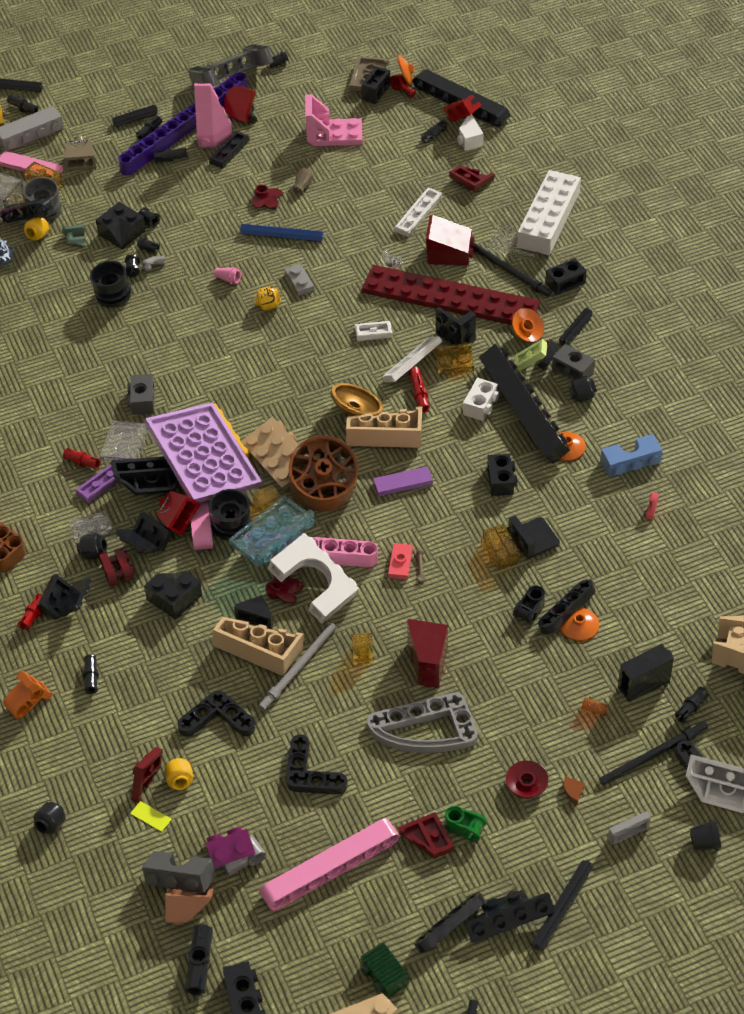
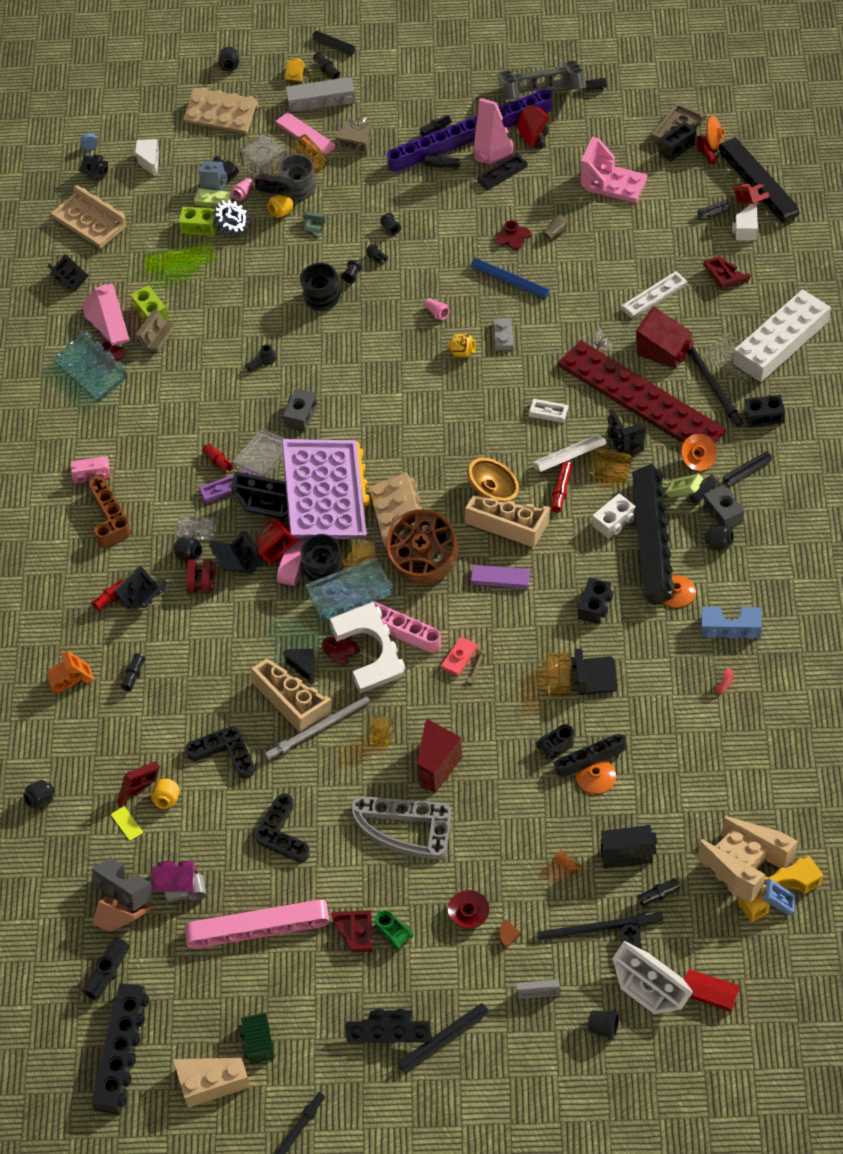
camera: 25 degrees right, 5 degrees up
black slope [96,202,146,249] -> none
black axle [112,105,158,127] -> none
light grey arm [141,256,165,271] -> none
black slope [144,571,202,620] -> none
black beam [413,891,486,953] -> none
none -> black bar [245,344,276,373]

